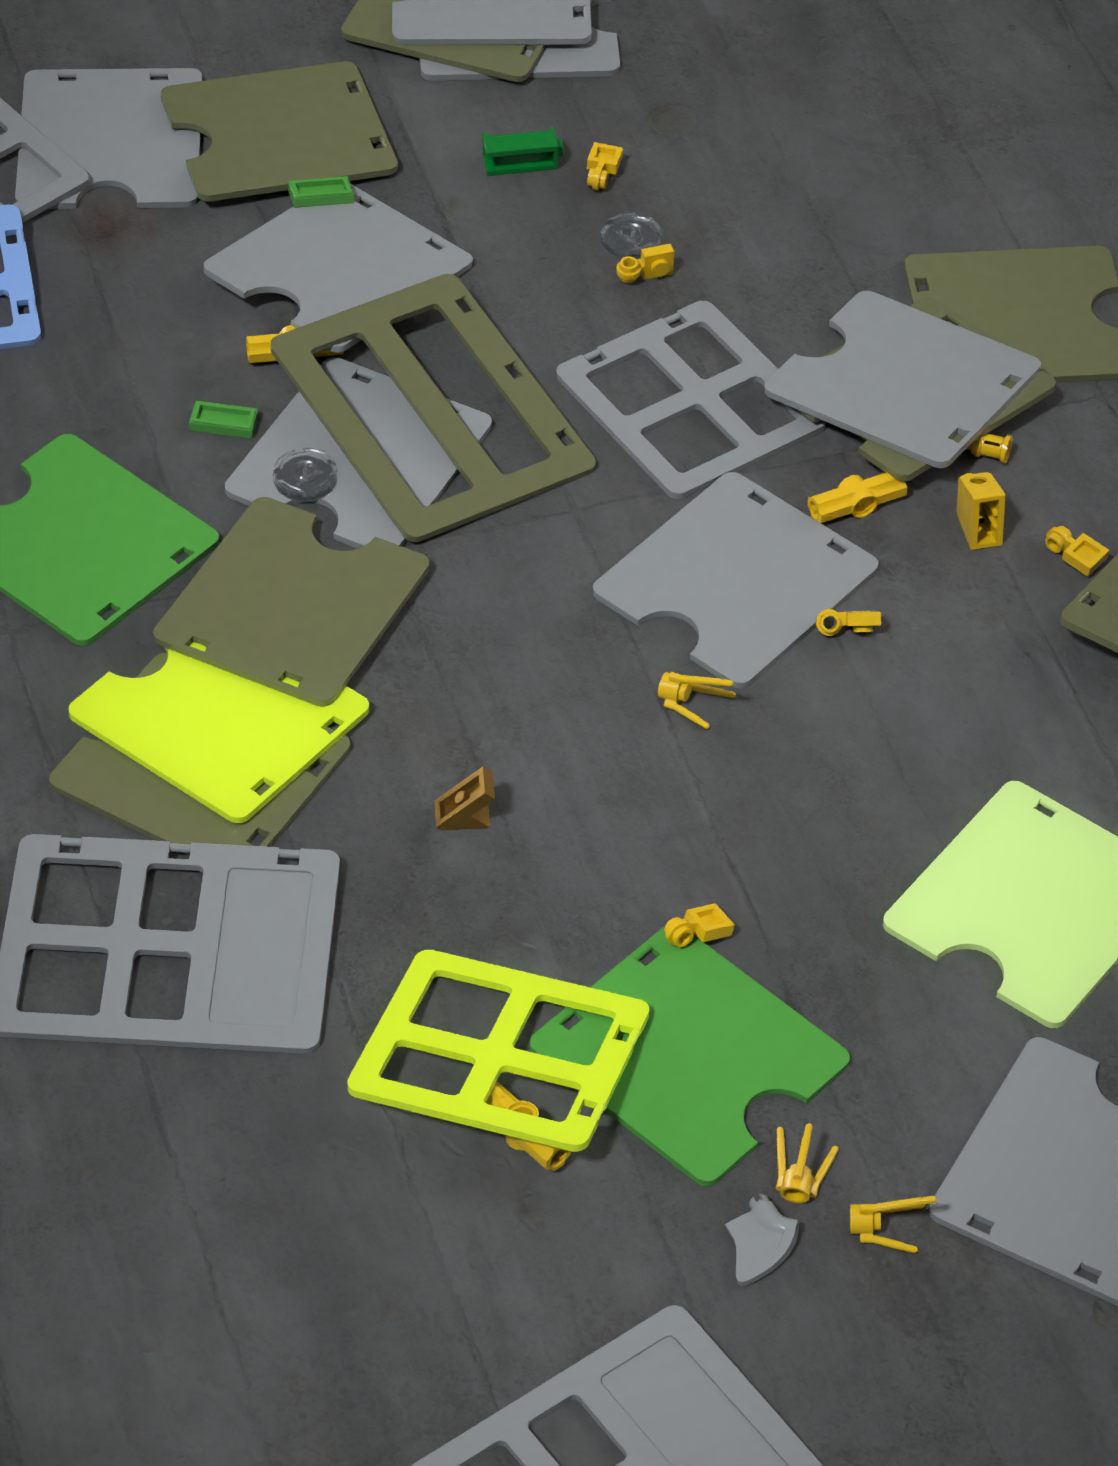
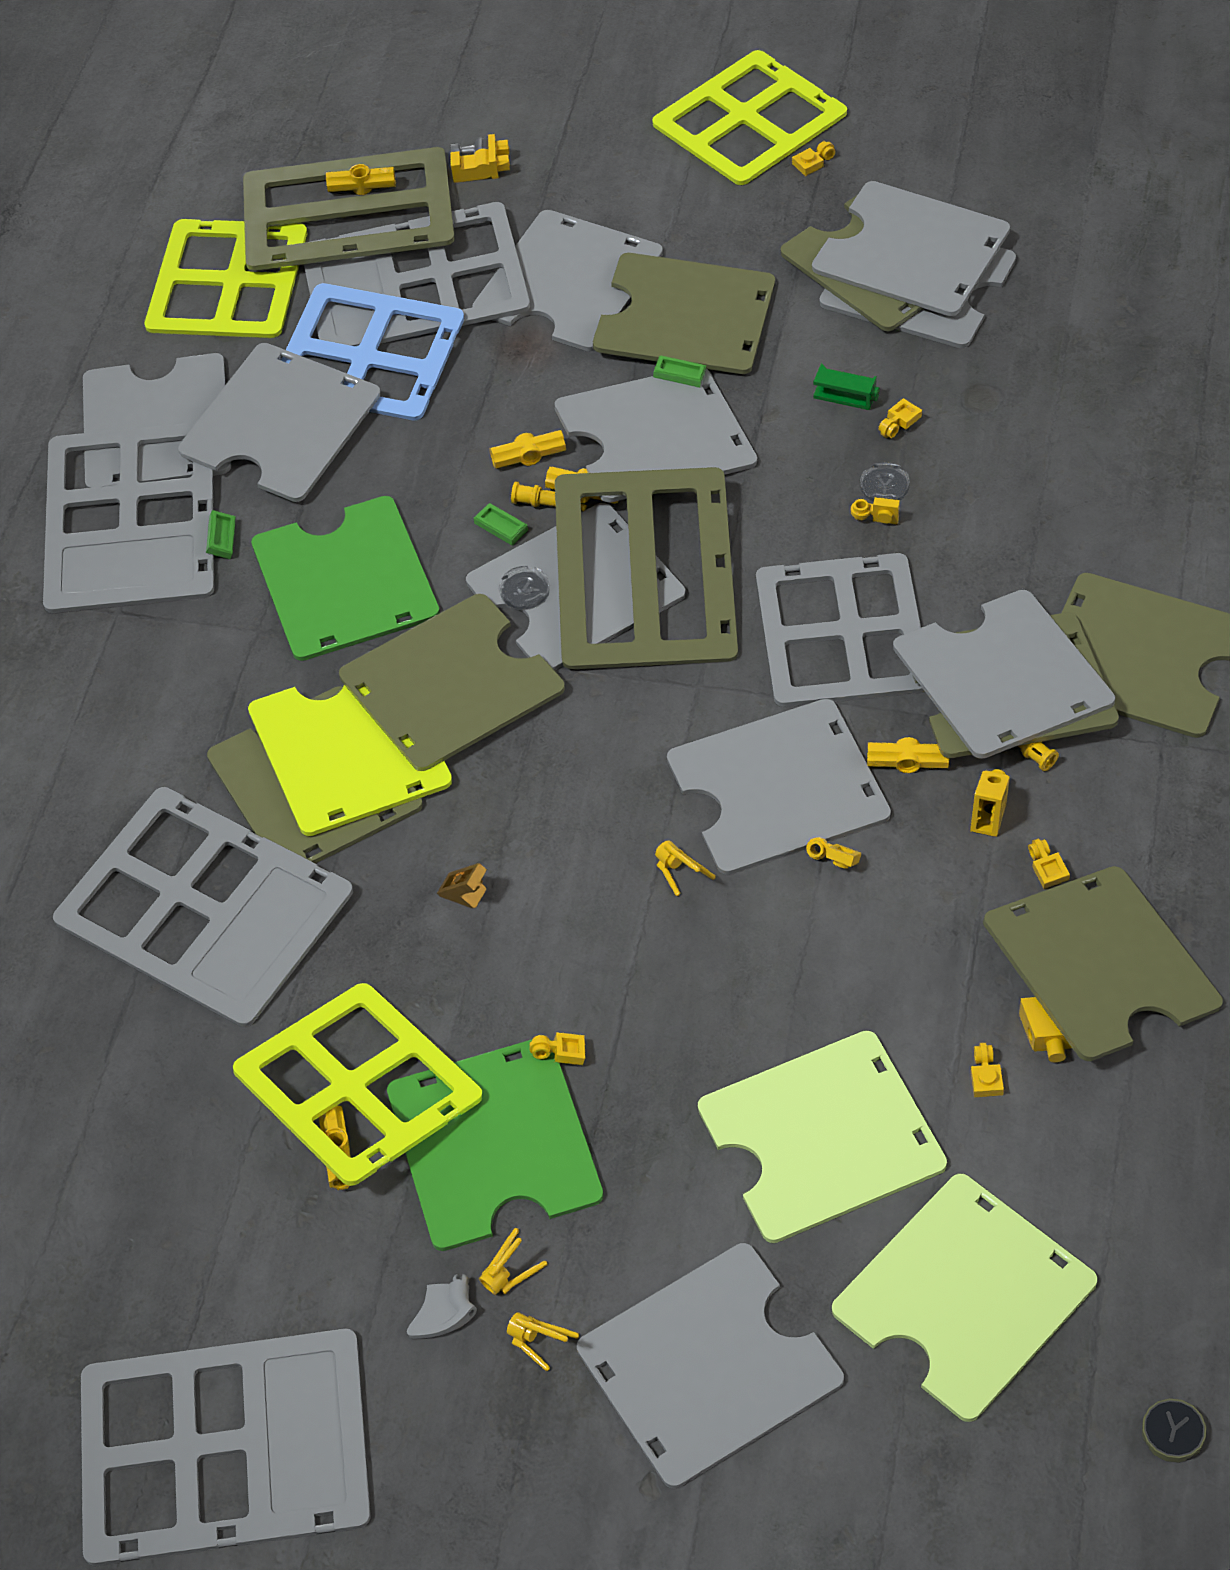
camera: 35 degrees right, 5 degrees up
none -> yellow piece [489,430,566,468]
none -> yellow pin [511,481,588,512]

